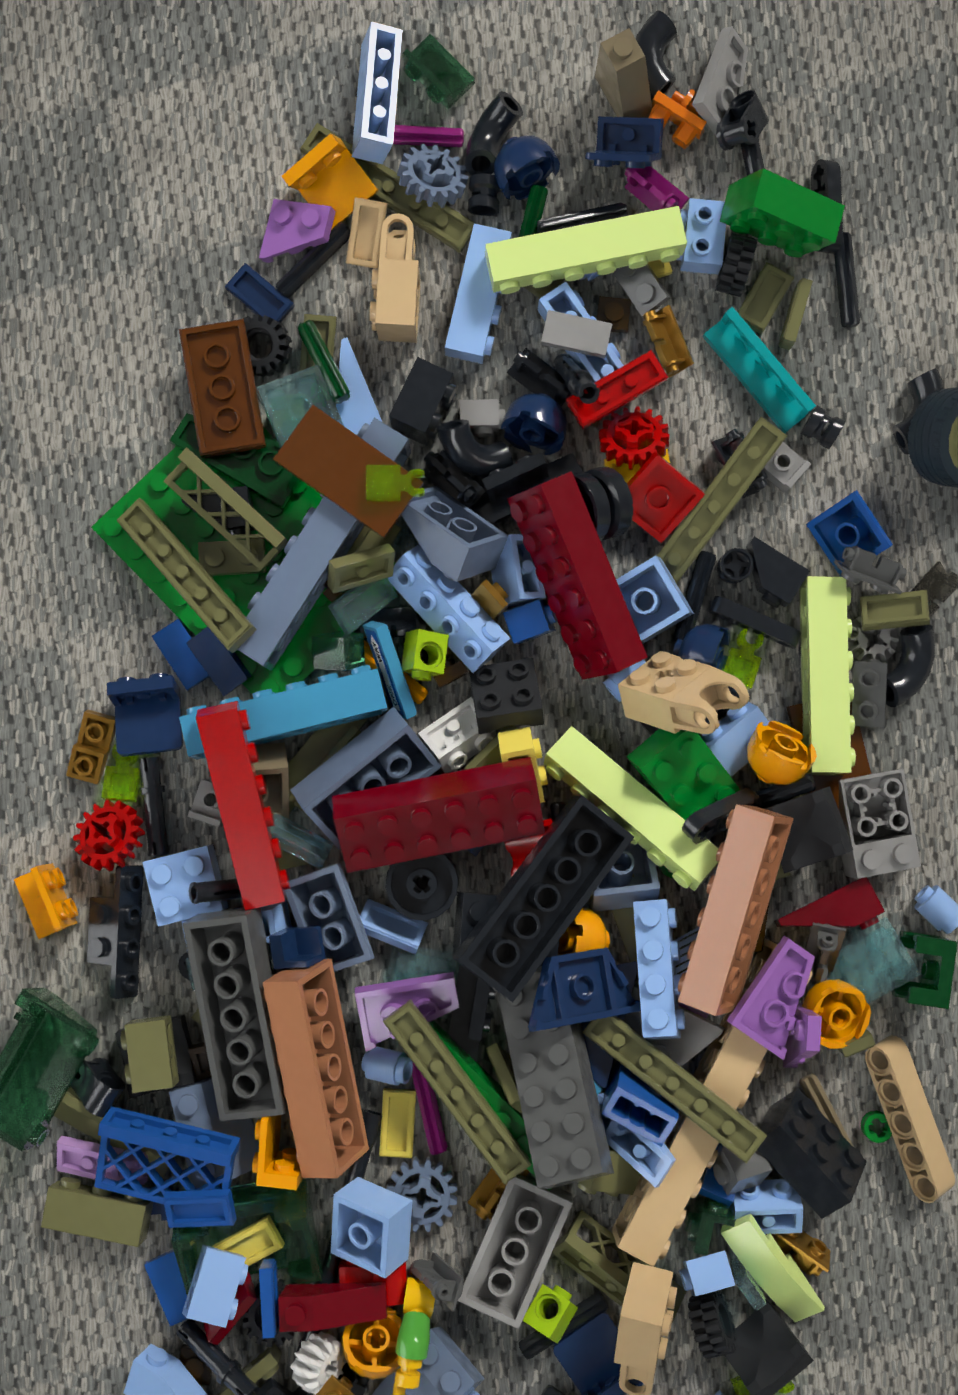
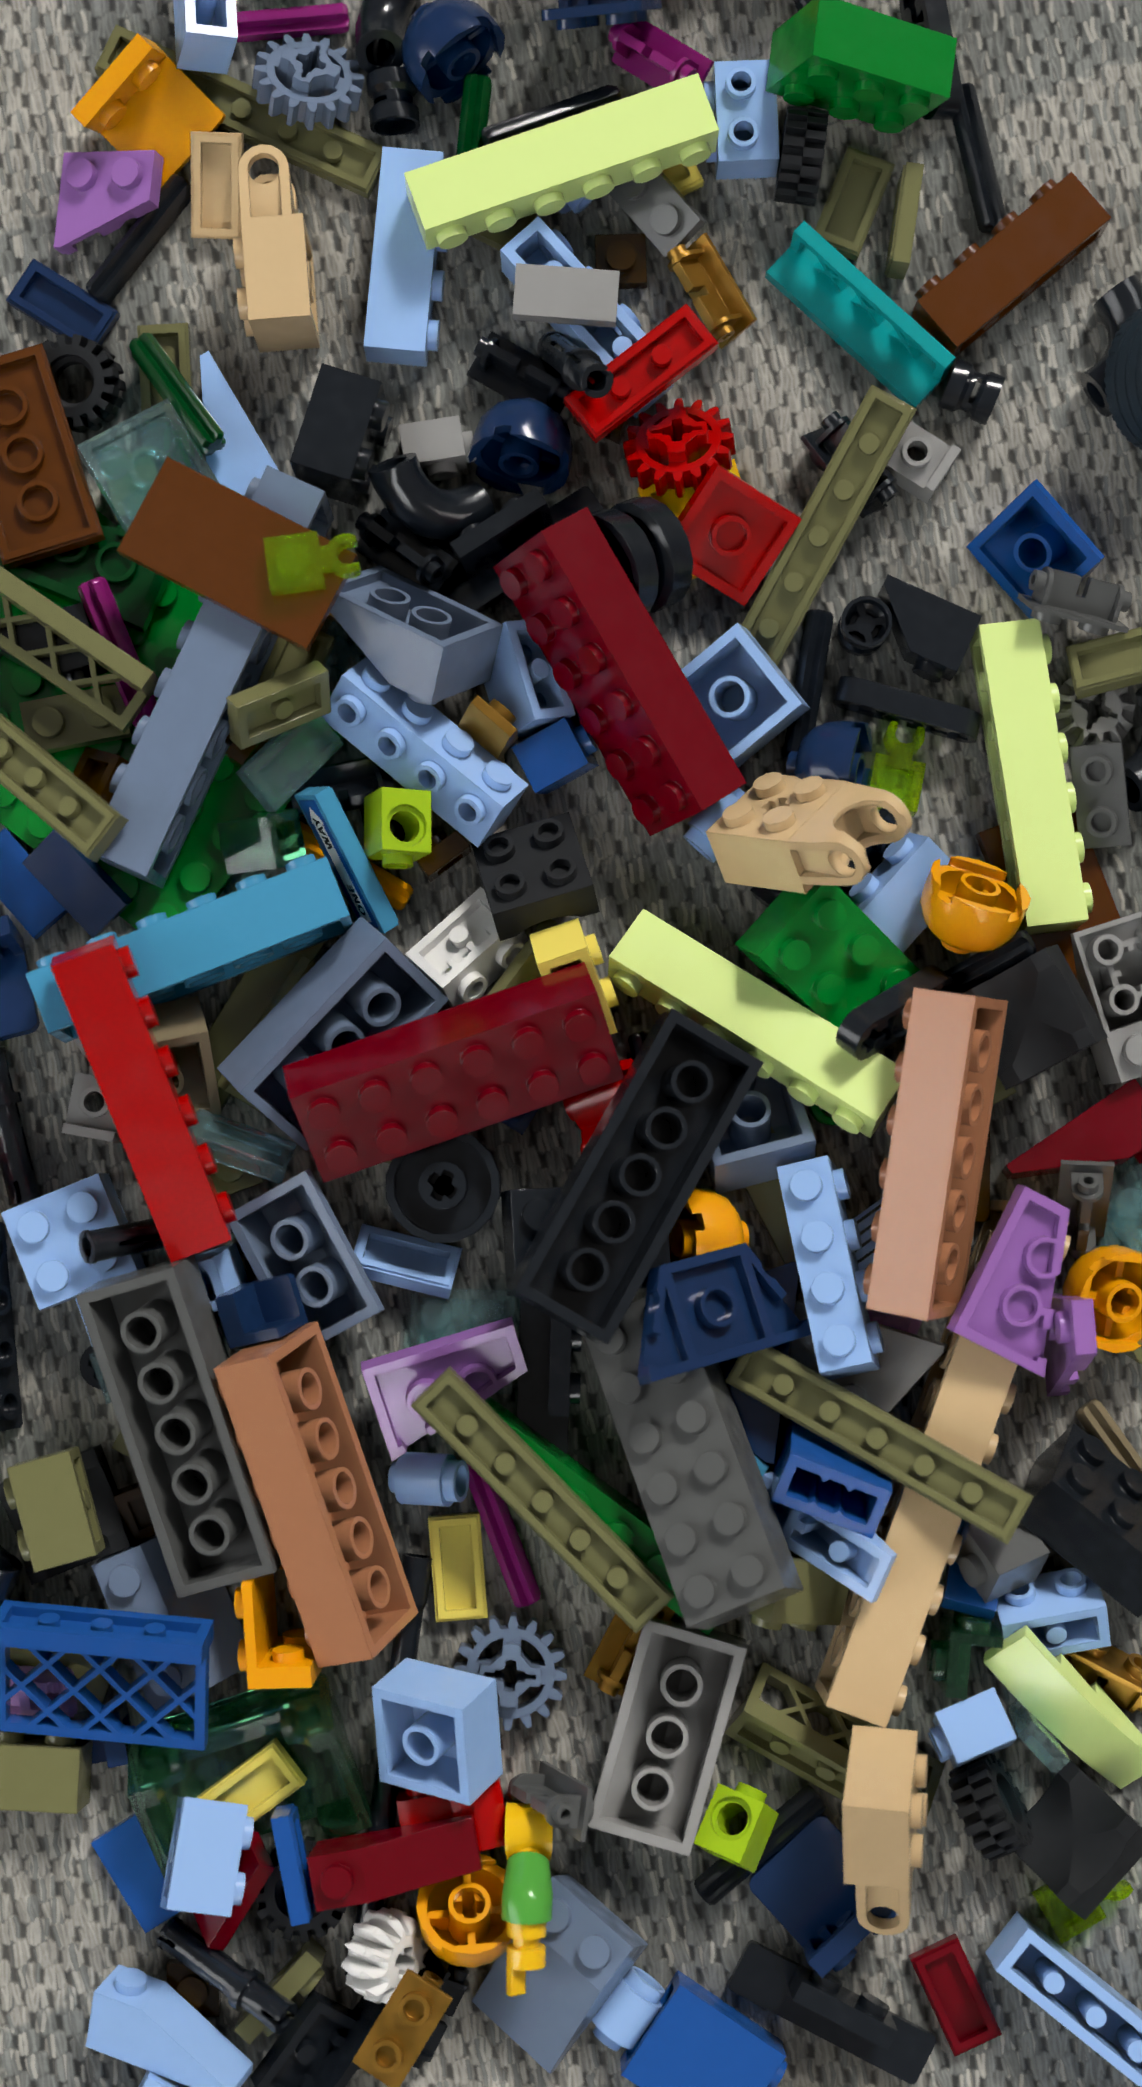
camera: 10 degrees left, 0 degrees up
blue tile [163,1189,237,1228] -> none
olive tile [486,1043,522,1114] -> none
none -> dark brown plate [73,746,129,804]
none -> magenta axle [77,577,157,728]
none -> reddish brown brick [911,172,1112,357]

